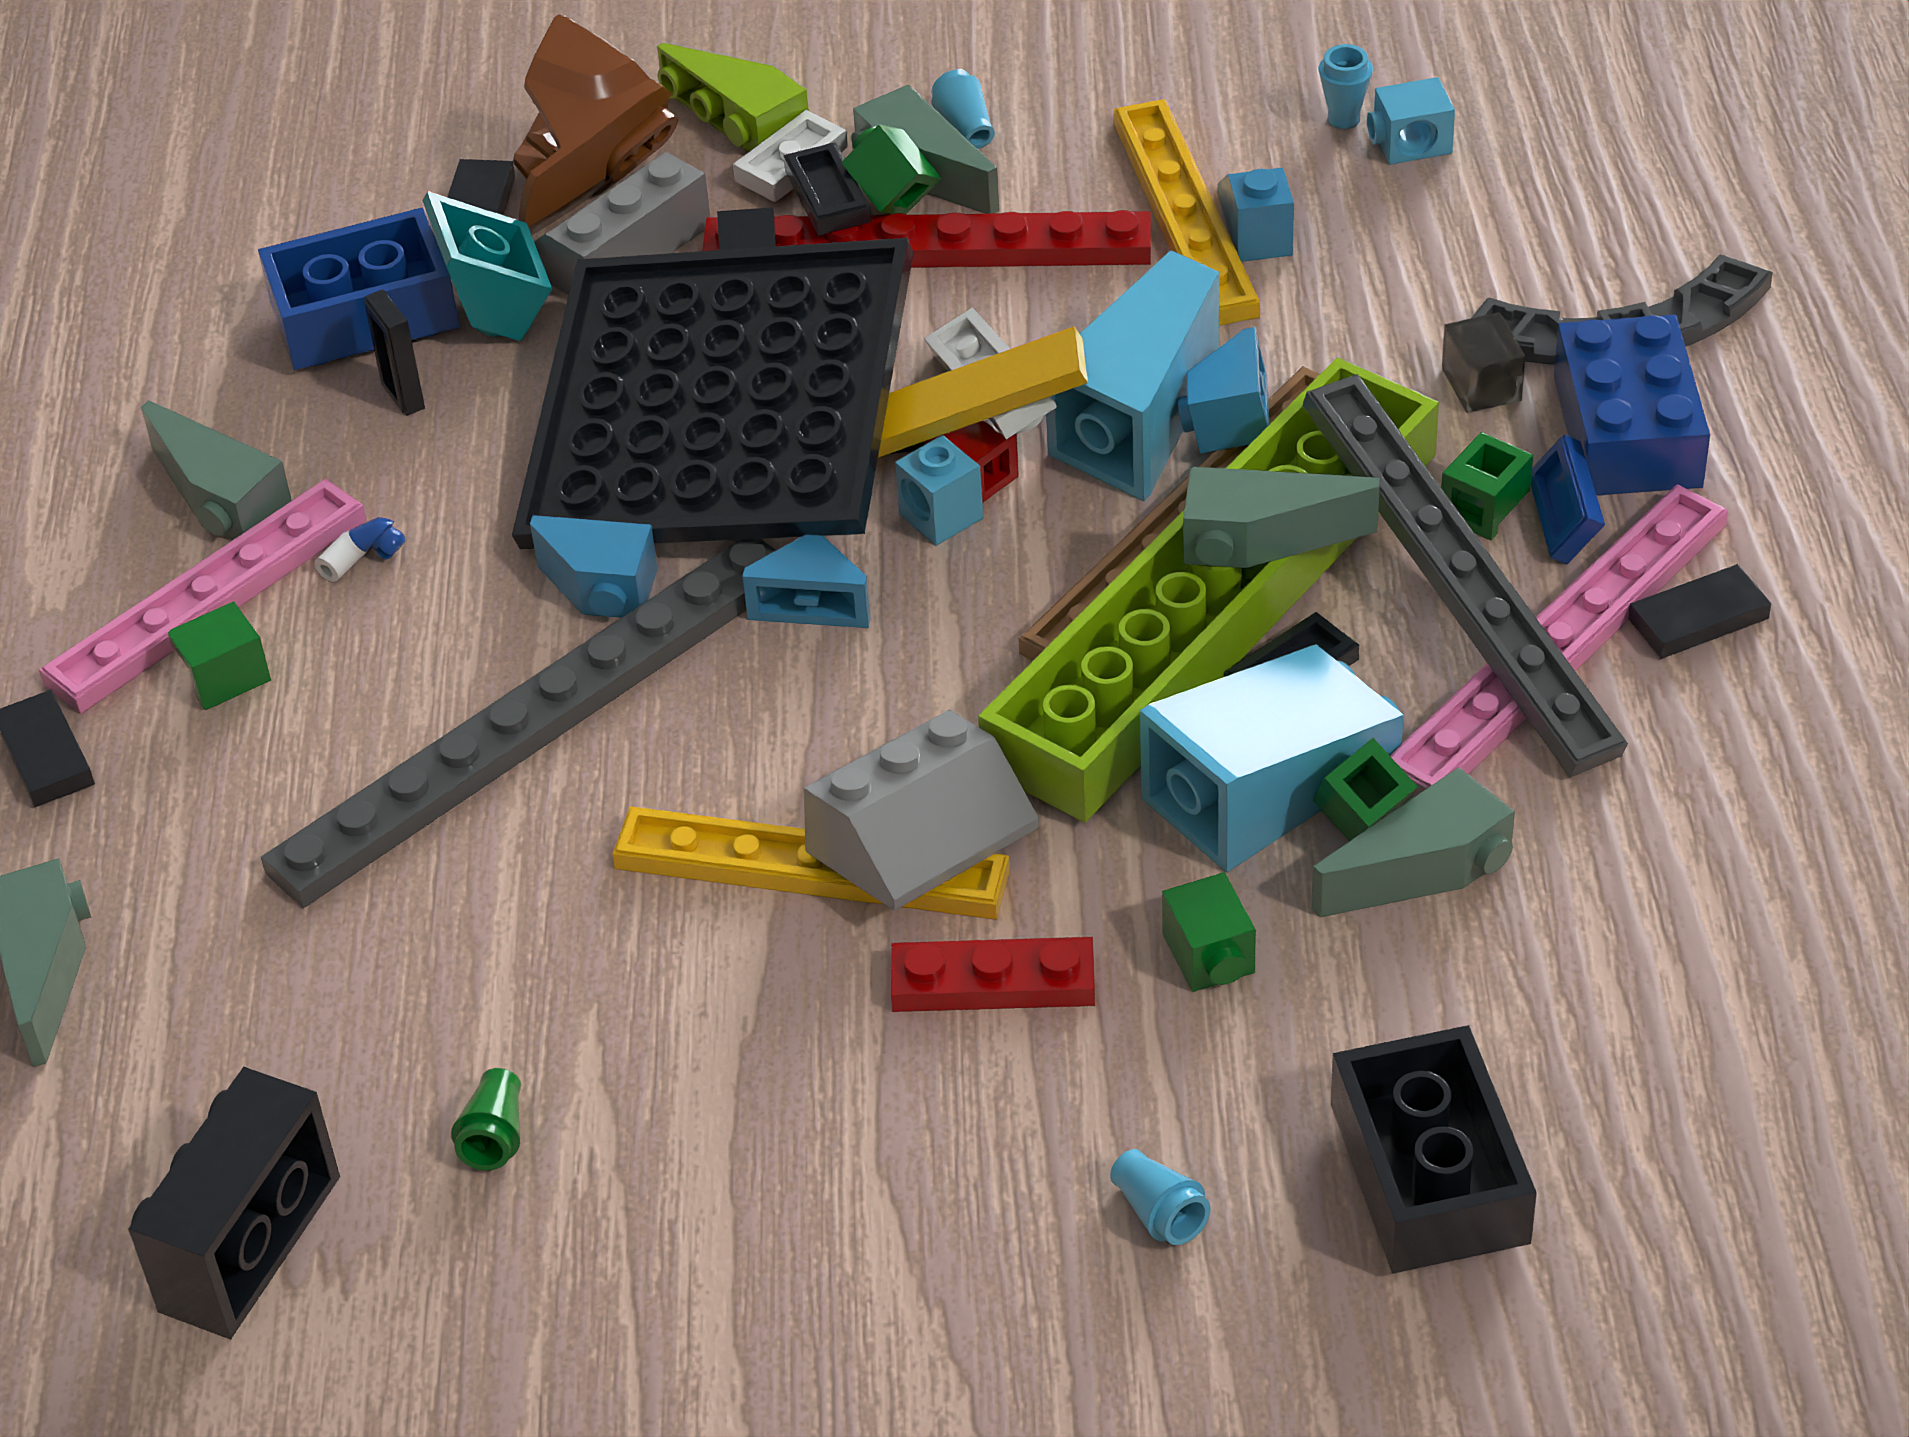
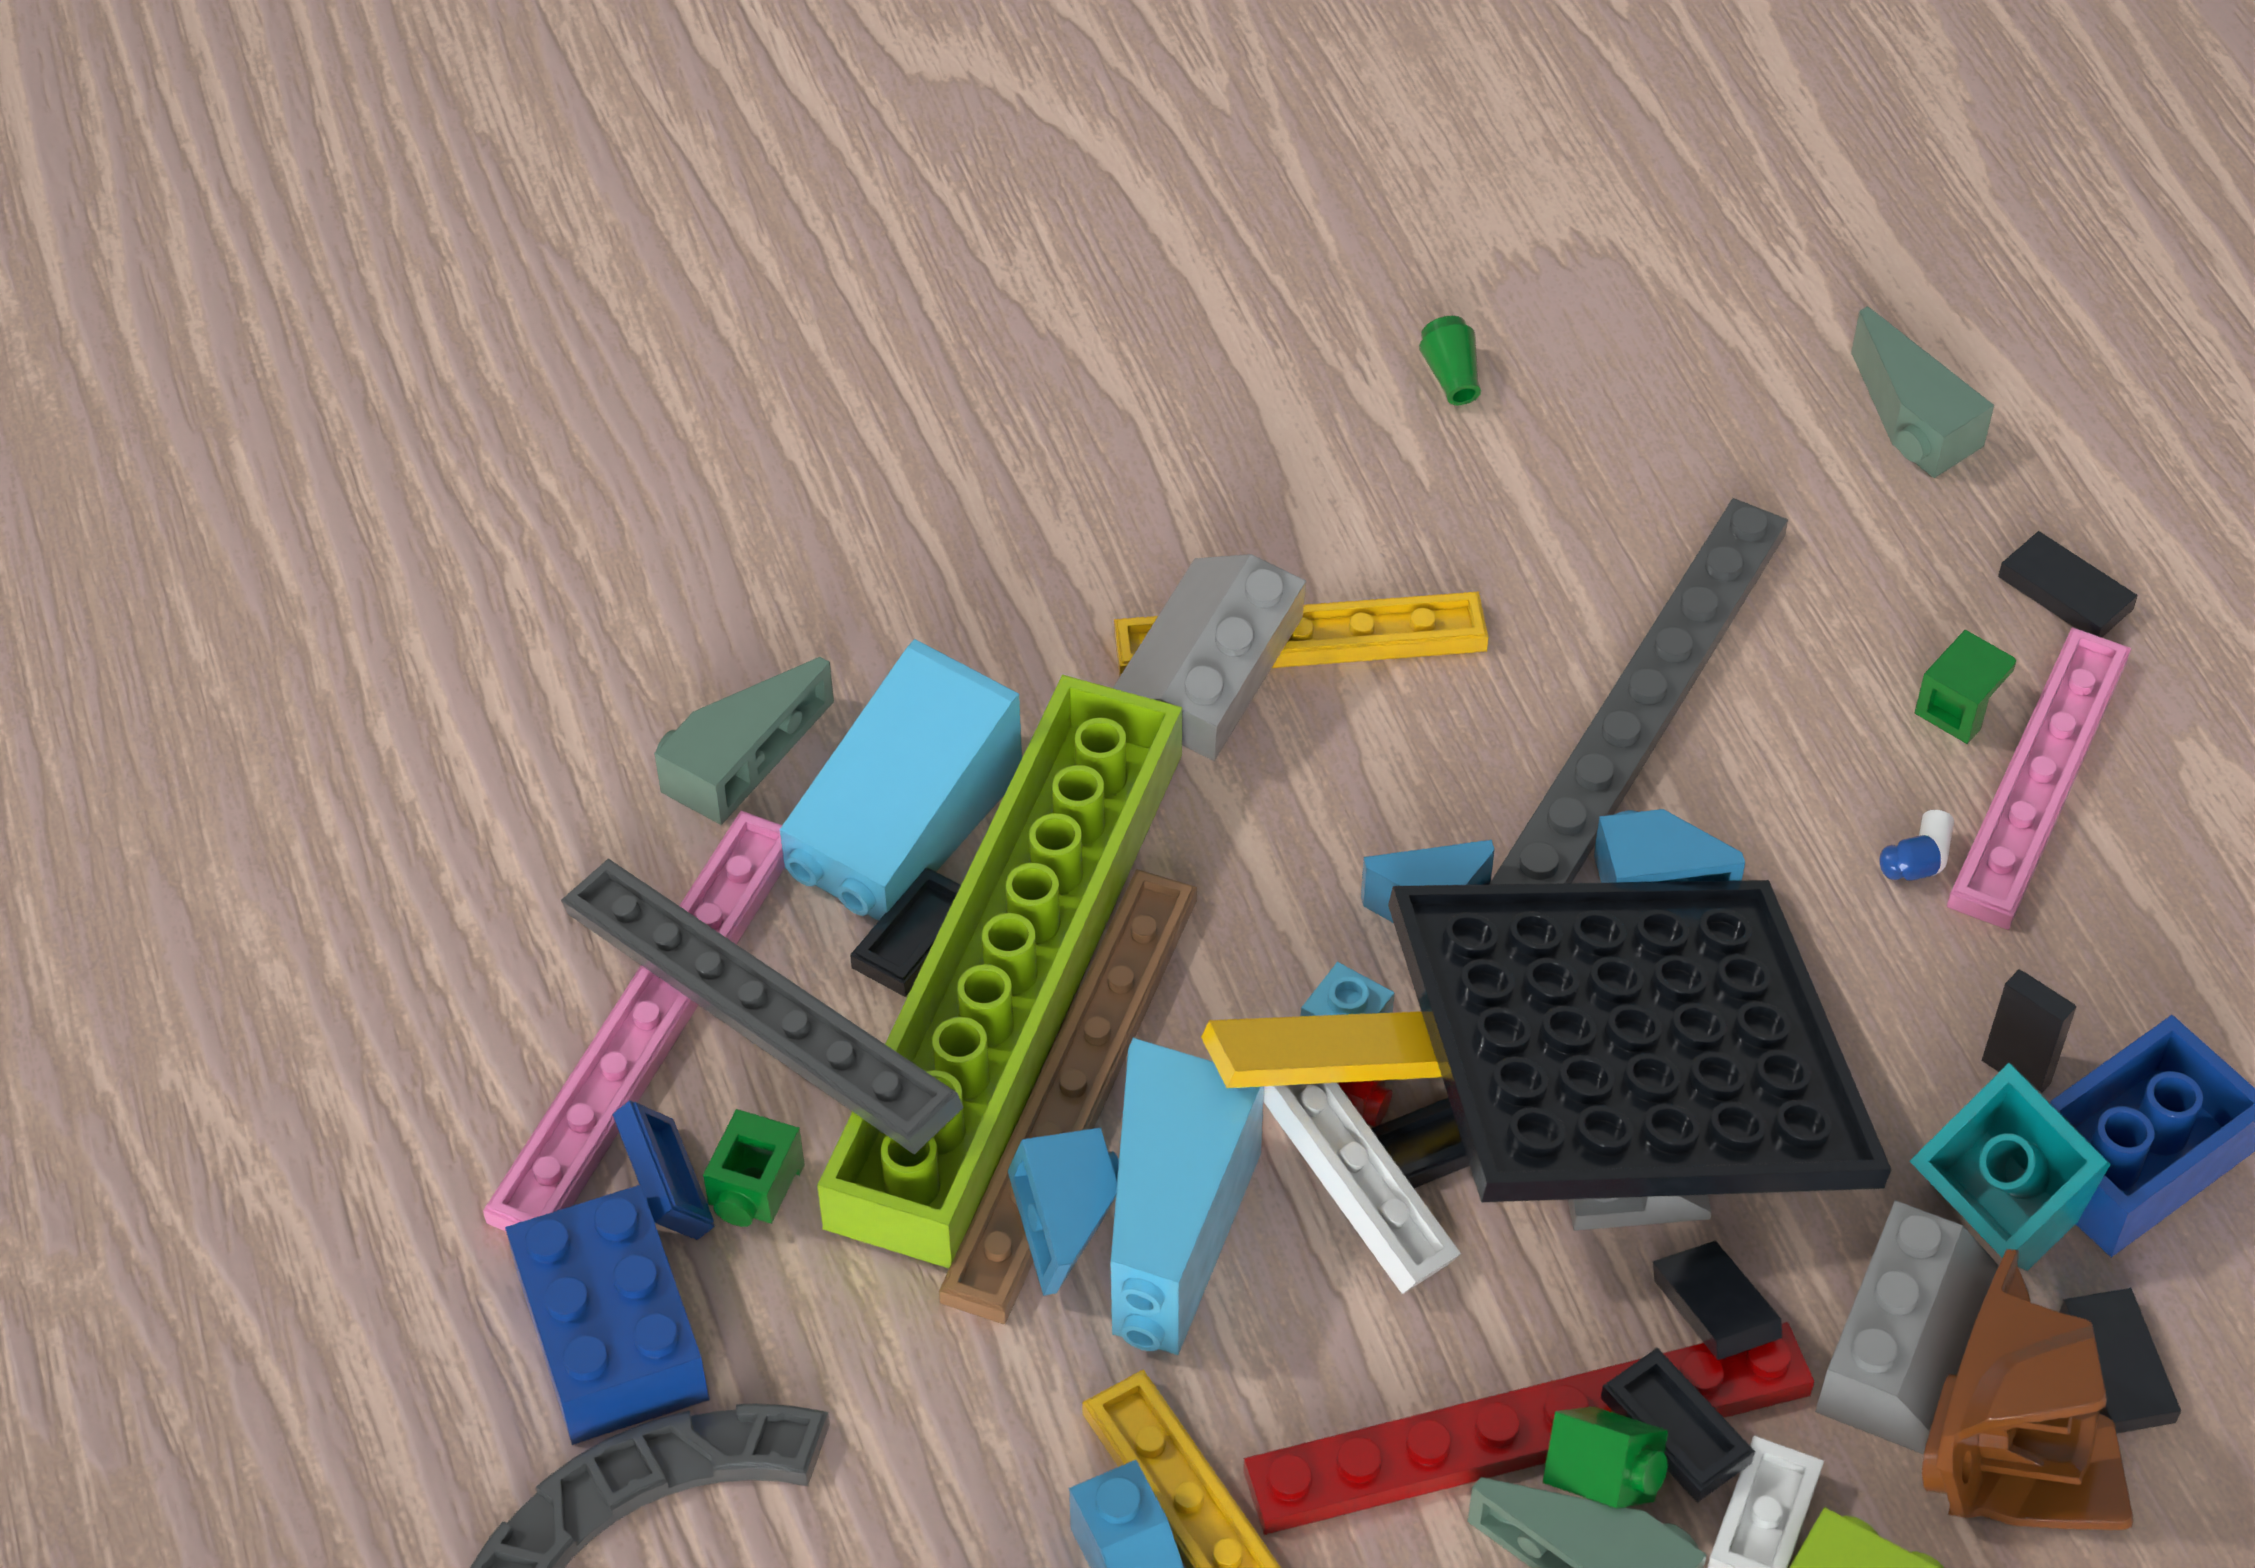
camera: 160 degrees right, 5 degrees up
black brick [128,1066,340,1340] -> none
sand green slope [141,400,292,540] -> none
red plate [891,937,1095,1012] -> none
medium azure cone [1110,1149,1211,1245] -> none
green brick [1162,872,1256,992] -> none
sand green slope [1183,466,1380,568] -> none
green brick [1313,738,1418,841] -> none
black brick [1331,1025,1537,1274] -> none
clear smoke brick [1442,312,1526,413] -> none
black tile [1628,564,1772,659] -> none

